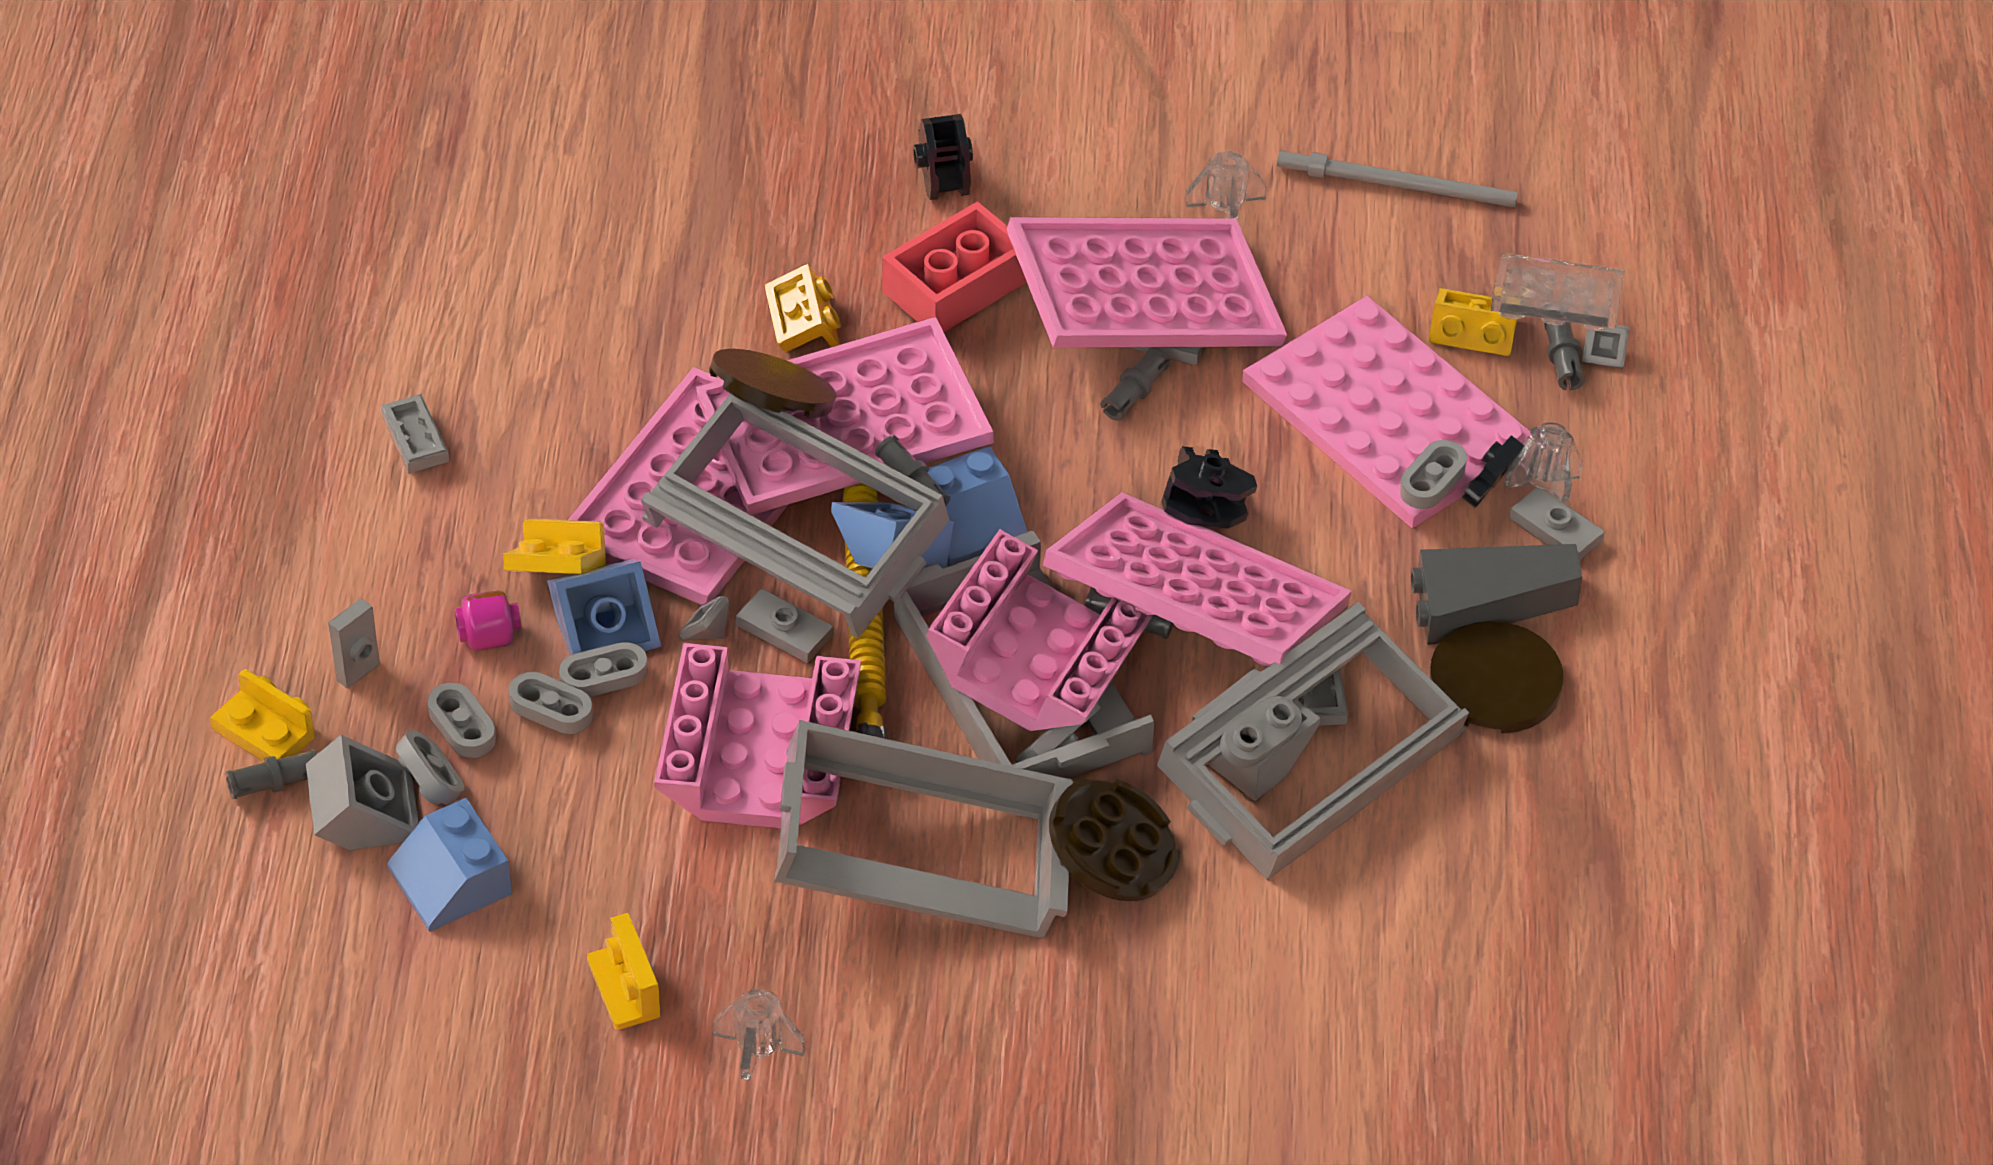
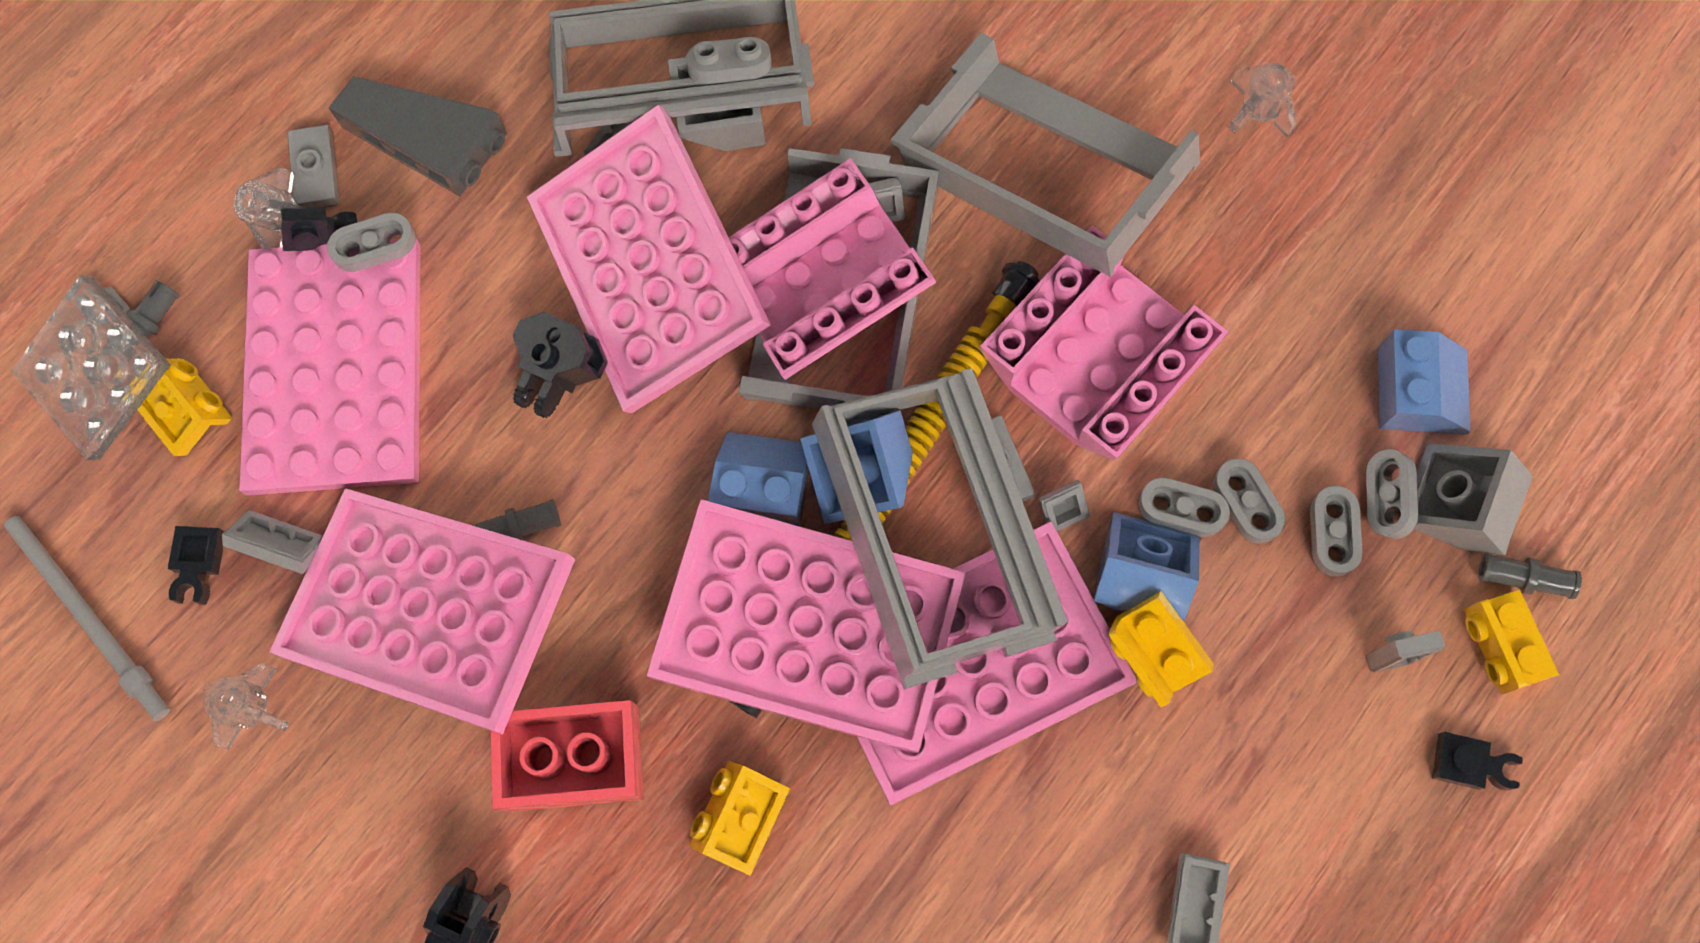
camera: 140 degrees left, 25 degrees up
dark pink head [455,590,521,651] -> none
yellow bracket [587,913,661,1030] -> none
dark brown tile [709,348,836,418] -> none
dark grey pin [875,435,951,506] -> none
dark brown tile [1049,778,1180,901] -> none
dark brown tile [1430,621,1564,733] -> none
none -> black plate [167,526,225,605]
none -> light grey plate [222,510,323,574]
none -> black plate [1432,732,1523,790]

